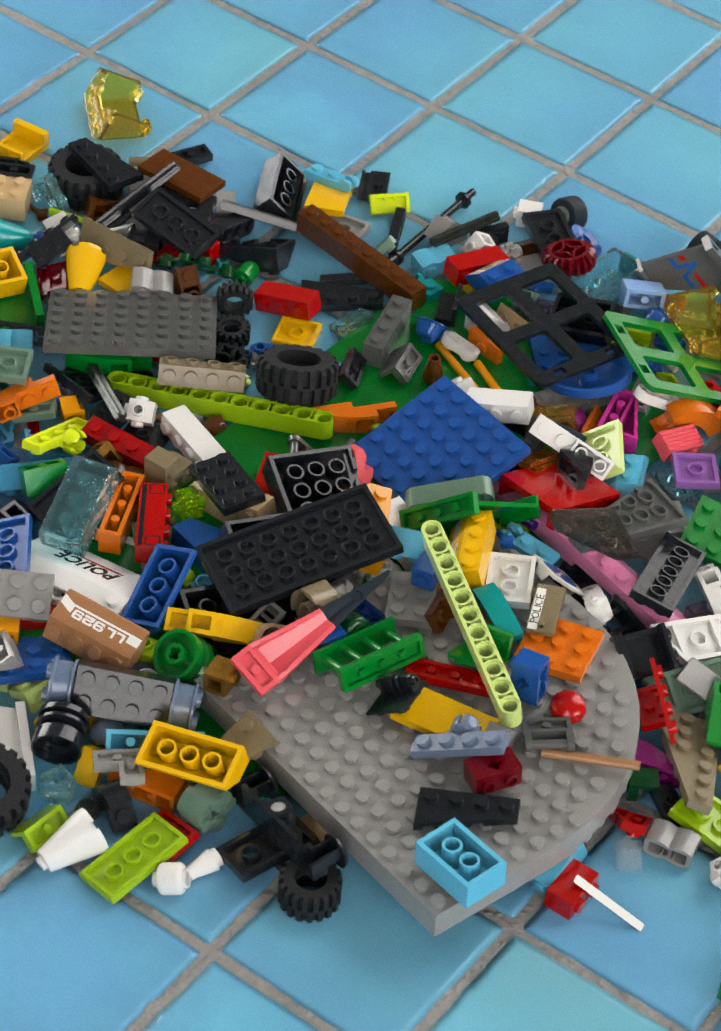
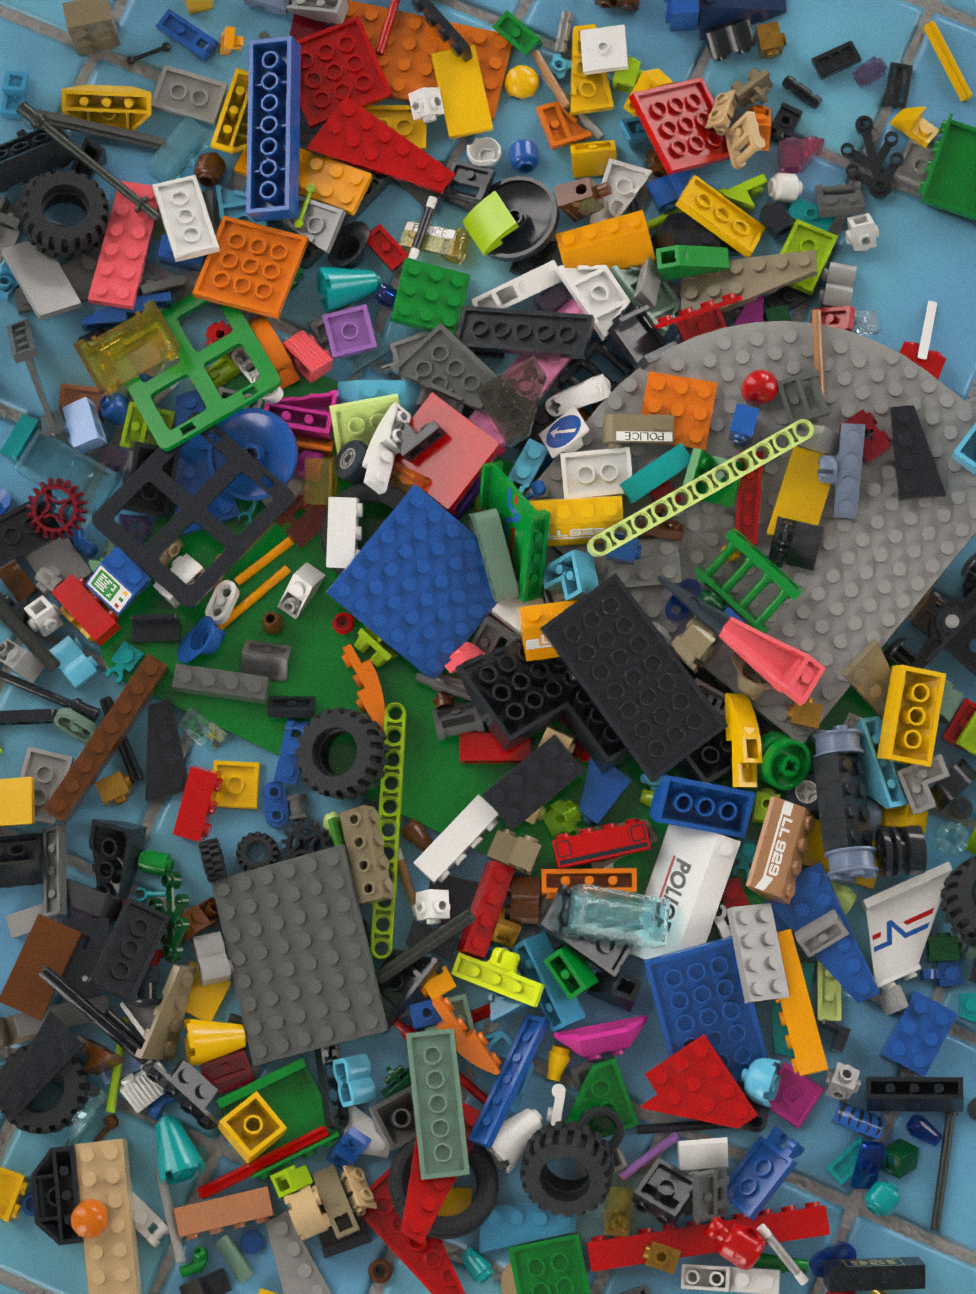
camera: 95 degrees left, 35 degrees up
none -> pearl gold brick [94,771,133,807]

